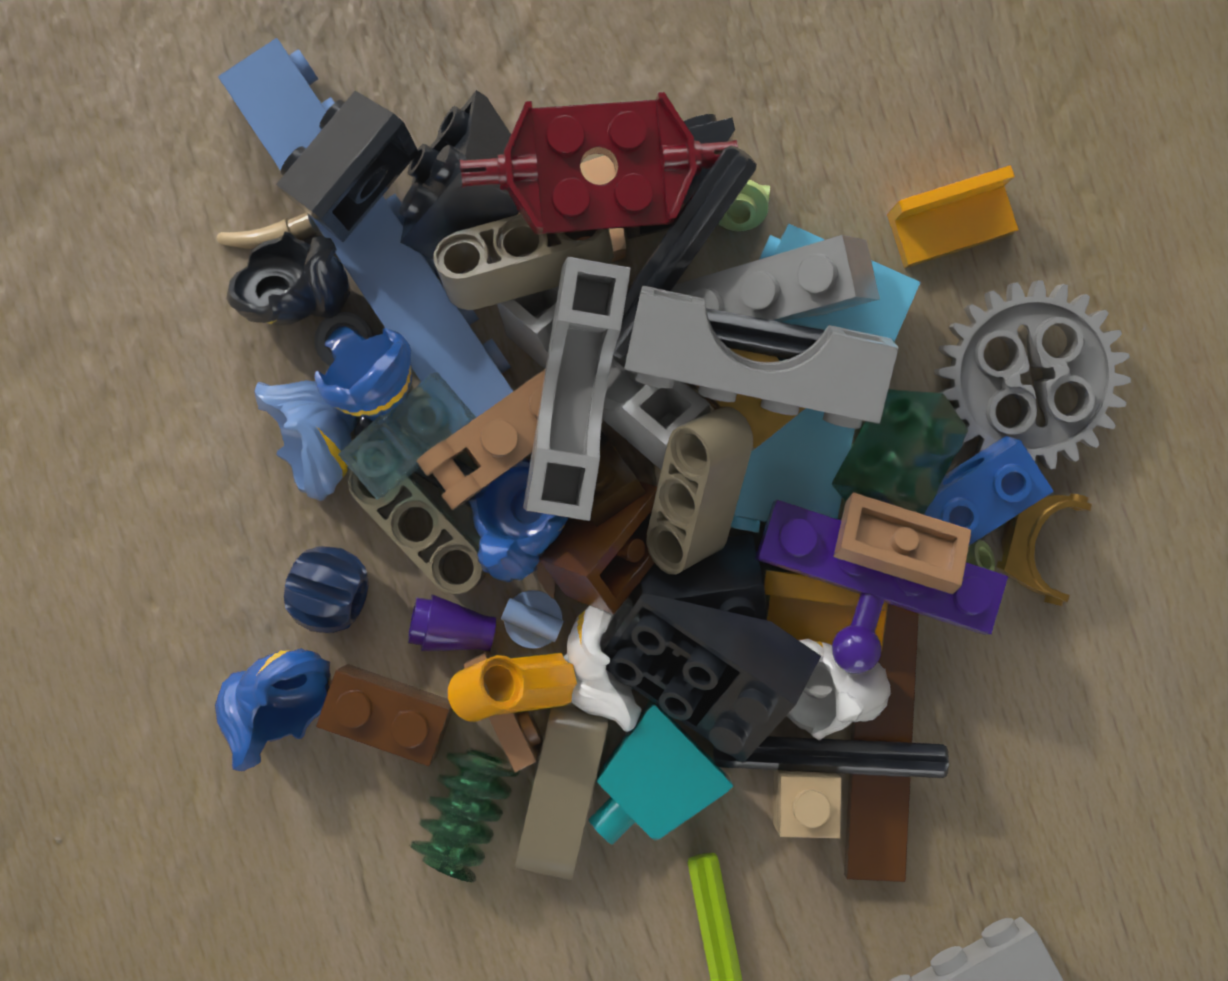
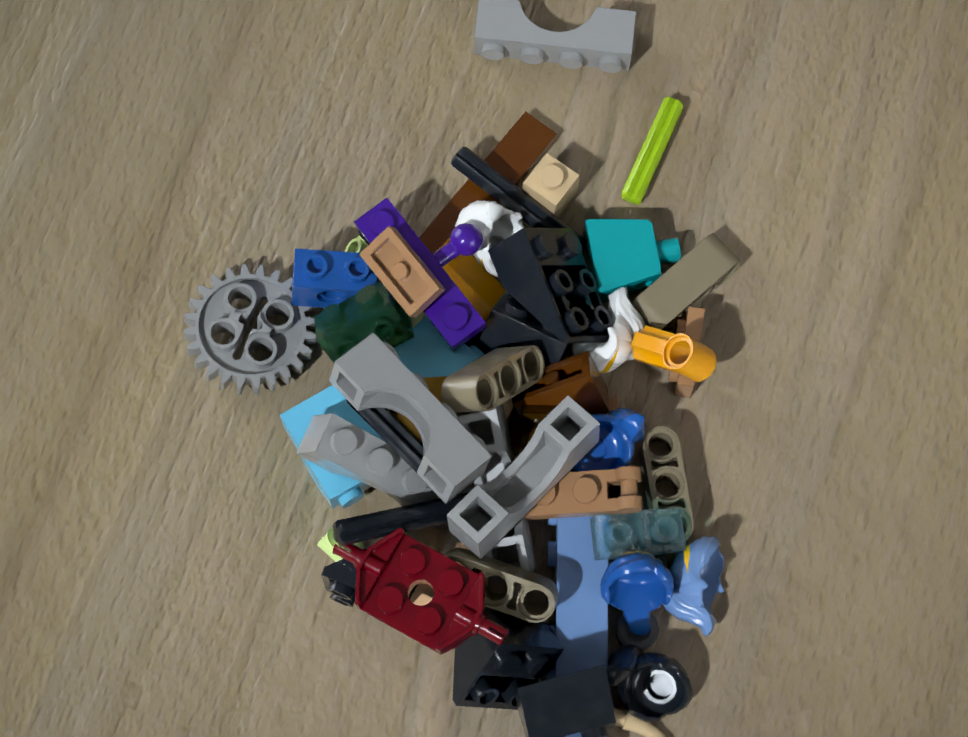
camera: 145 degrees left, 15 degrees down
blue hair [215,648,331,771] -> none
dark blue piece [284,546,369,633] -> none
reddish brown brick [316,664,453,767] -> none
dark purple cone [408,594,496,651] -> none
clear green piece [409,748,520,883] -> none
light blue plate [501,590,564,649] -> none
light orange panel [887,165,1019,269] -> none
pearl gold helmet [996,493,1092,606] -> none

